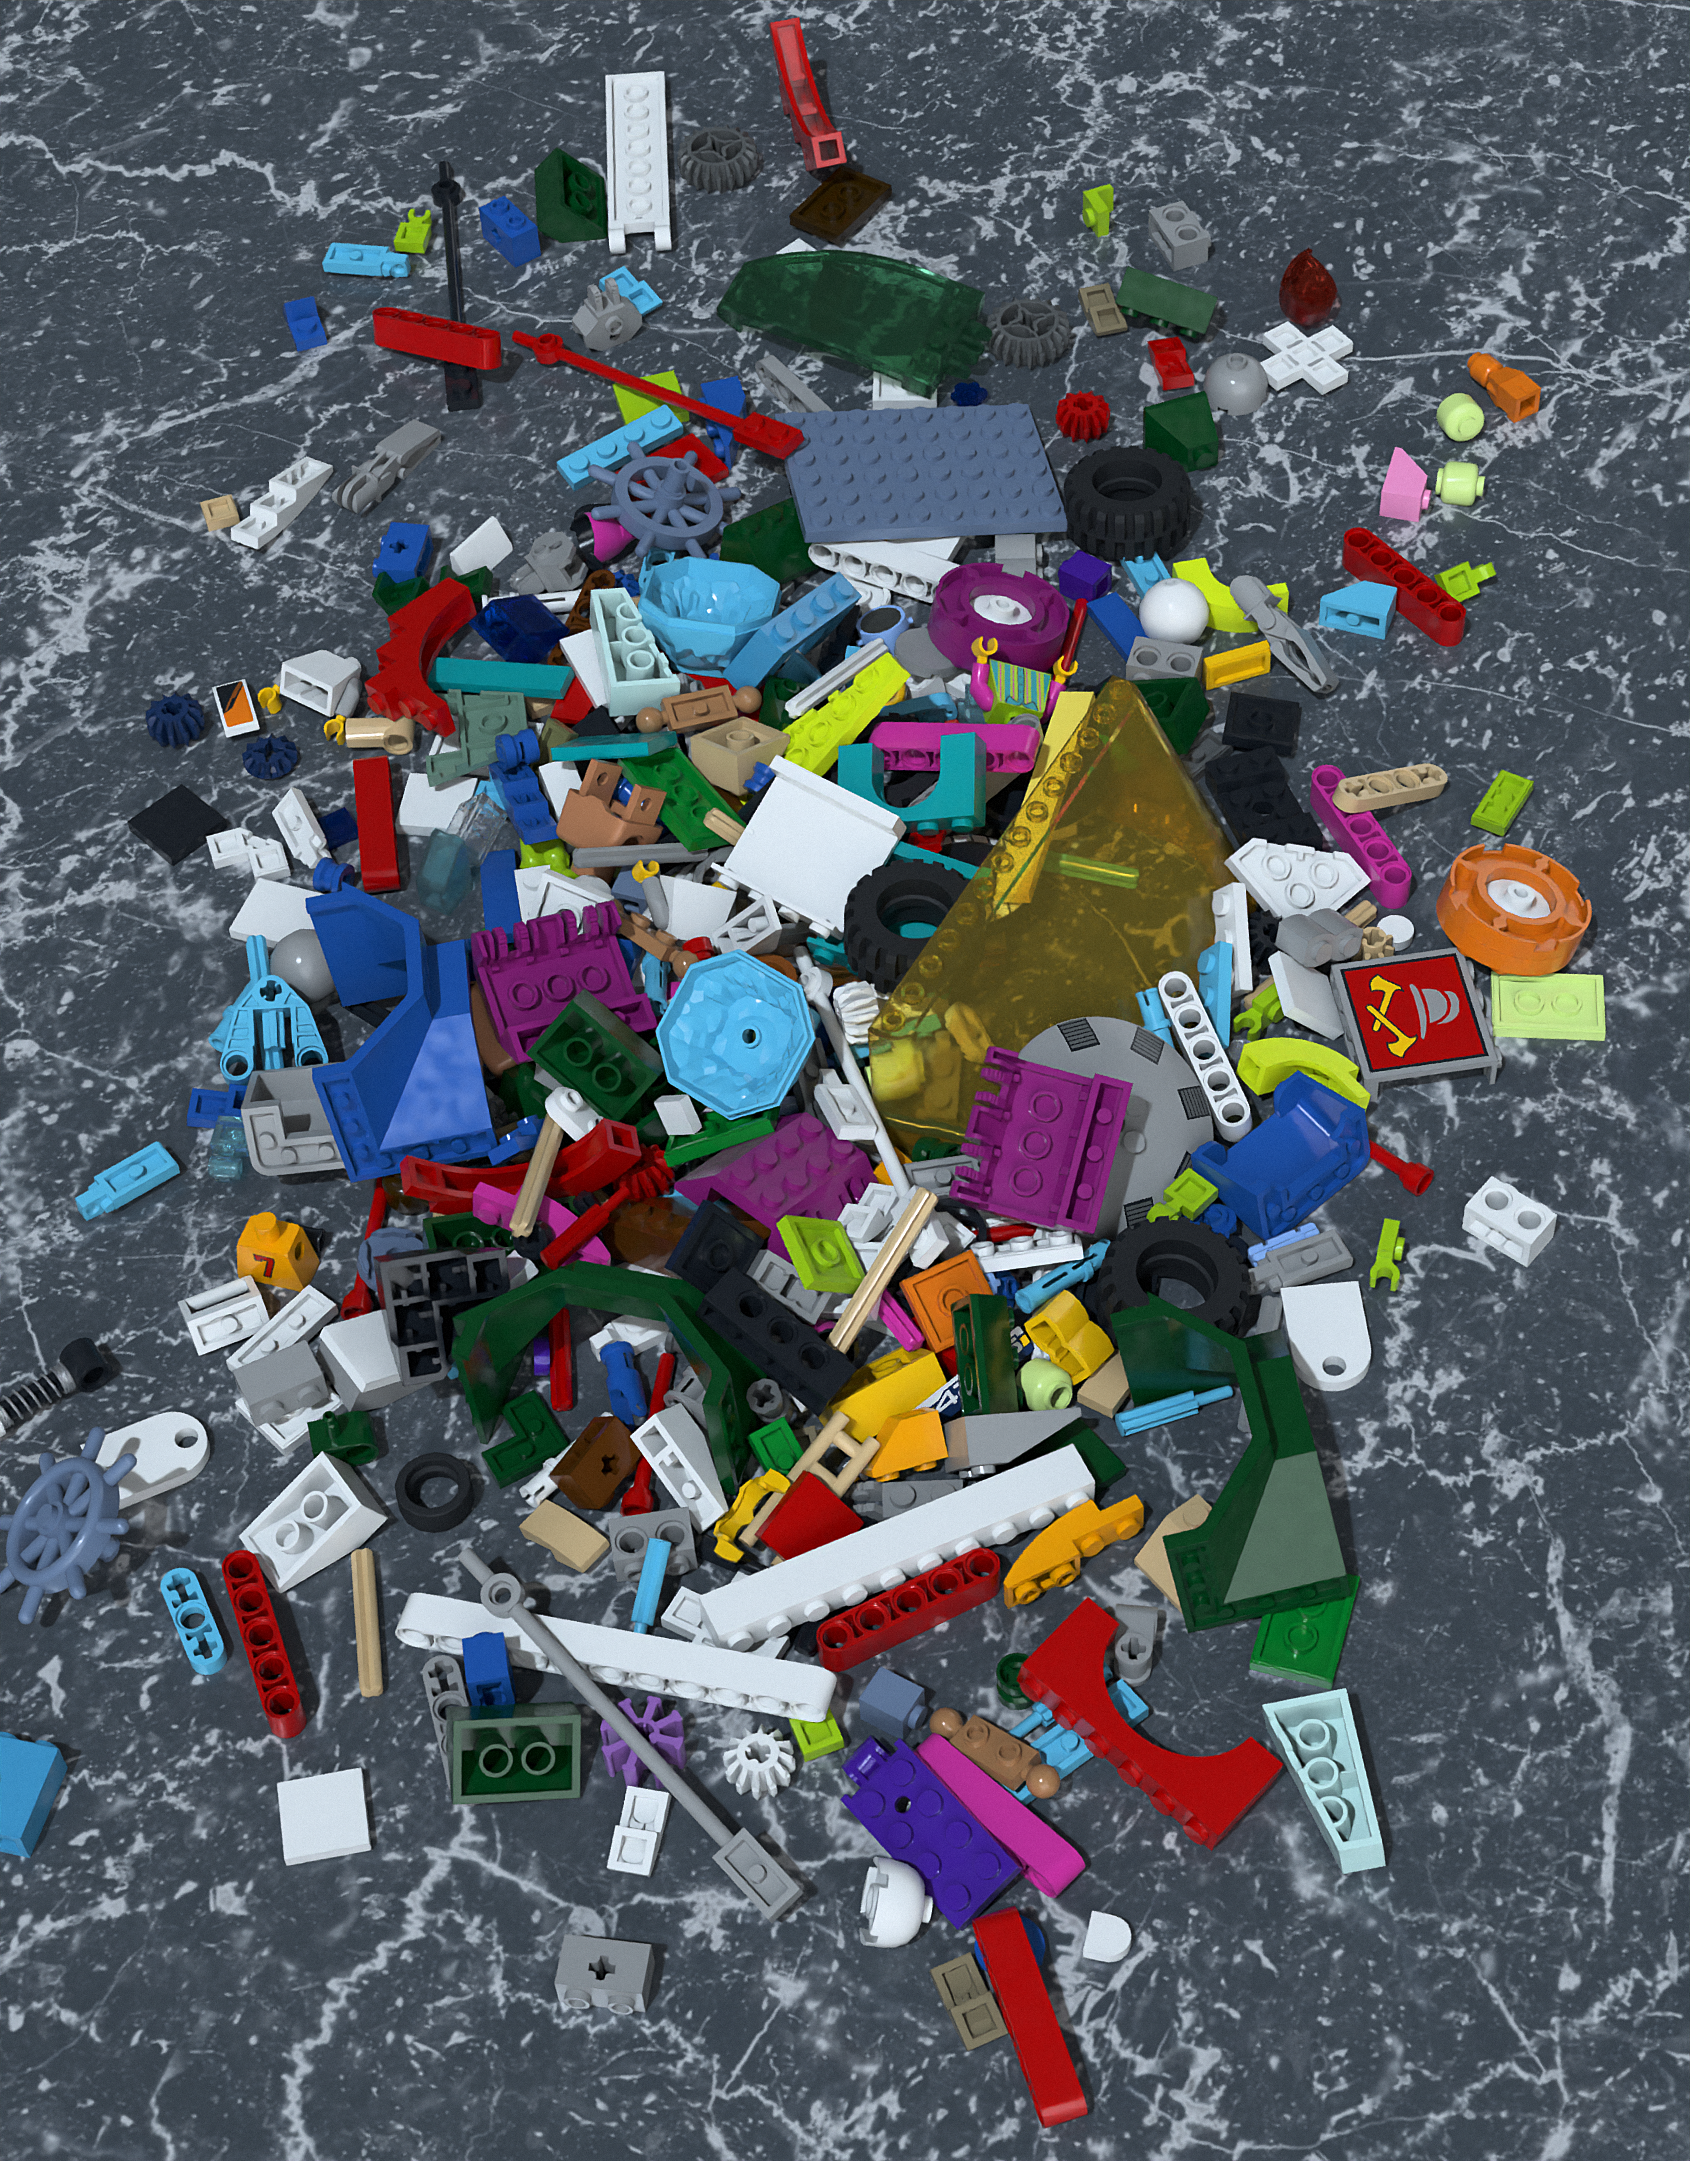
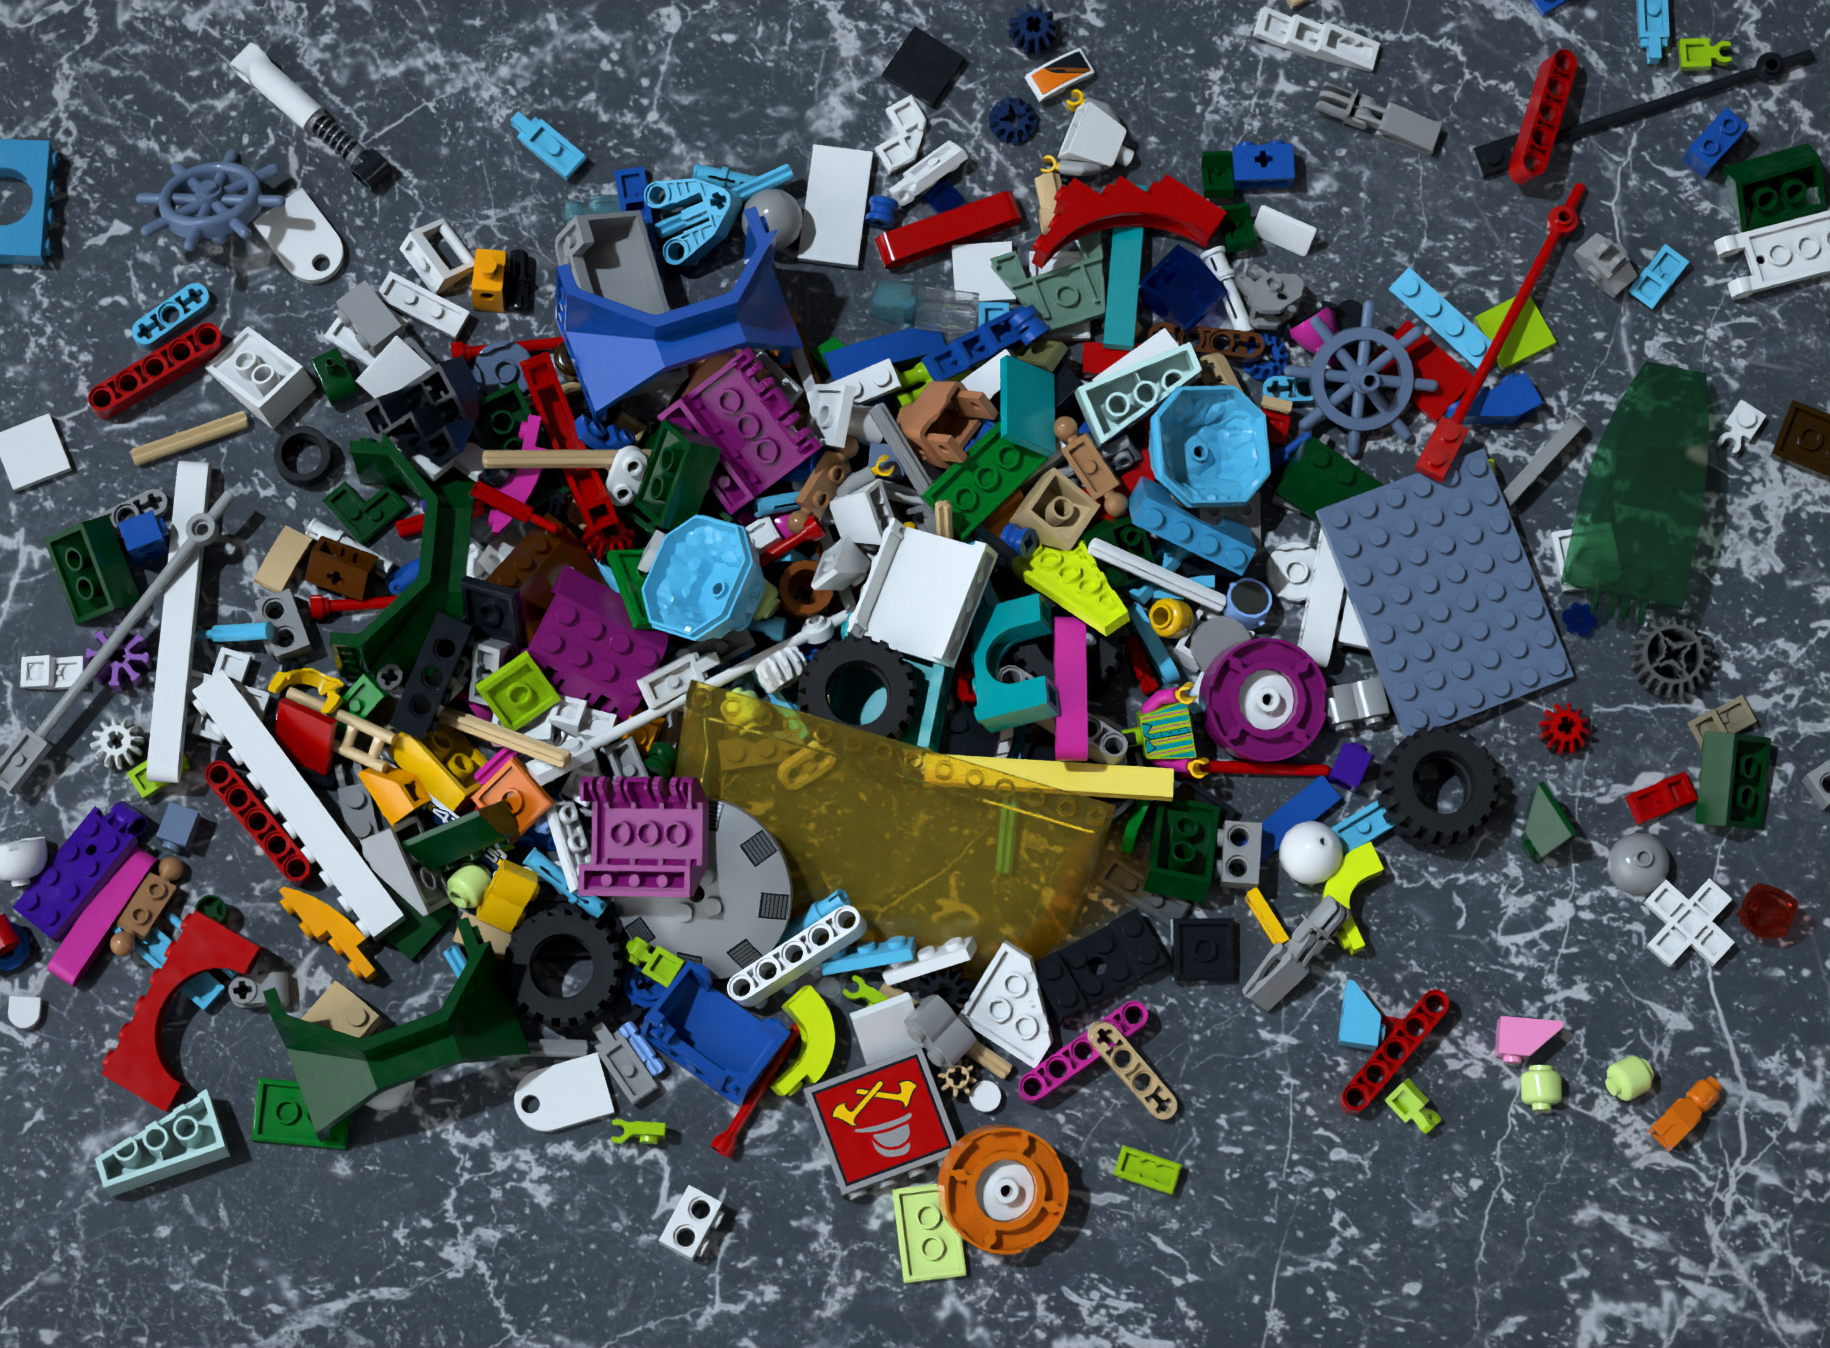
camera: 70 degrees right, 25 degrees up
white slope [630,1403,729,1534] -> none

